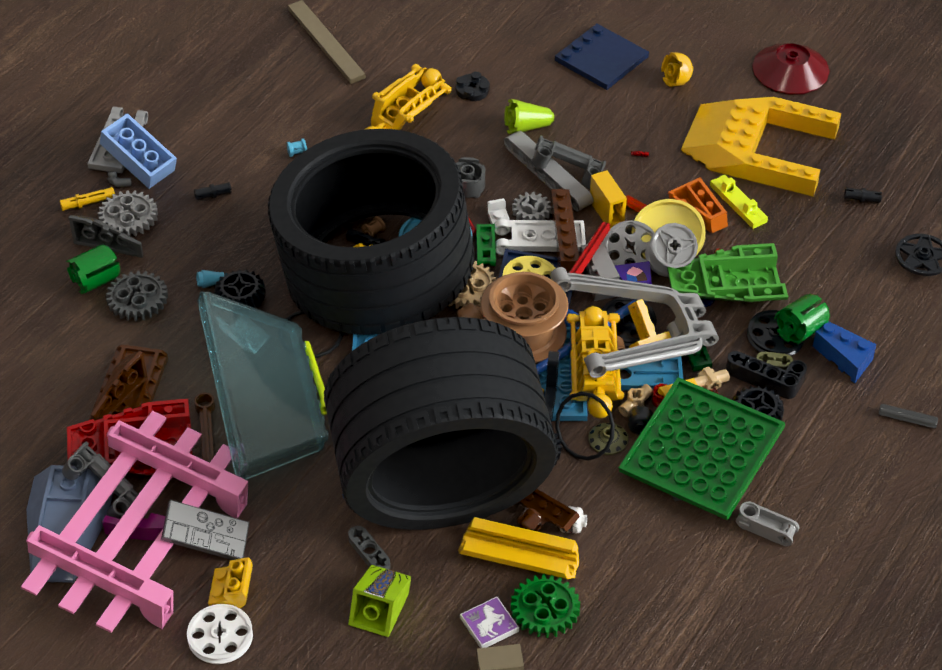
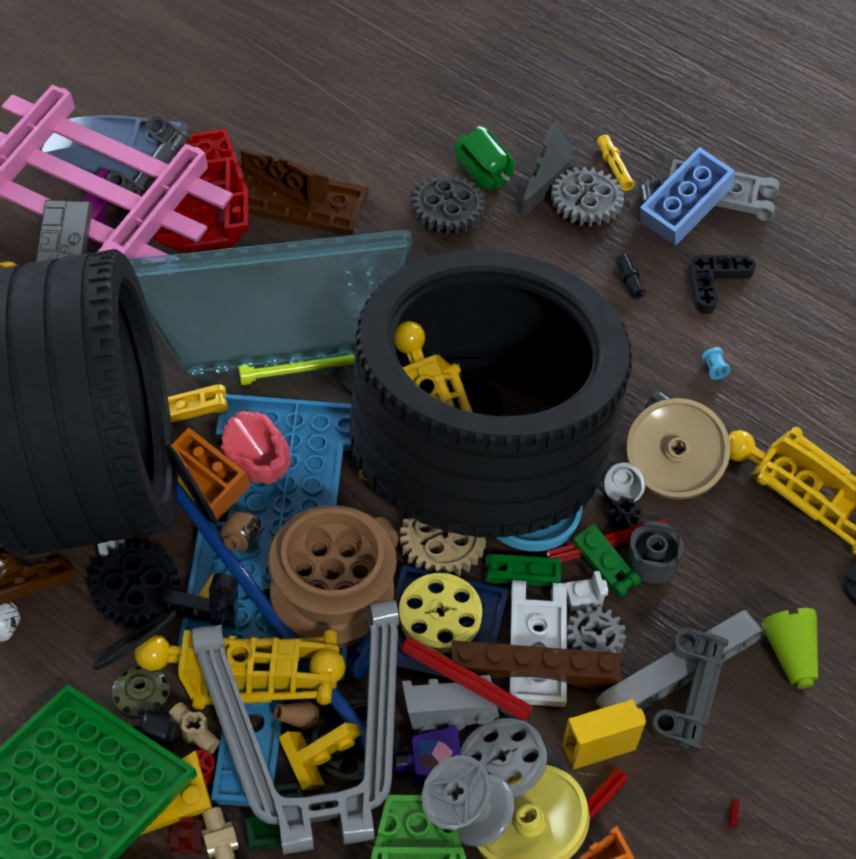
camera: 90 degrees right, 5 degrees up
none -> green plate [572,524,641,598]
none -> black beam [688,255,756,314]

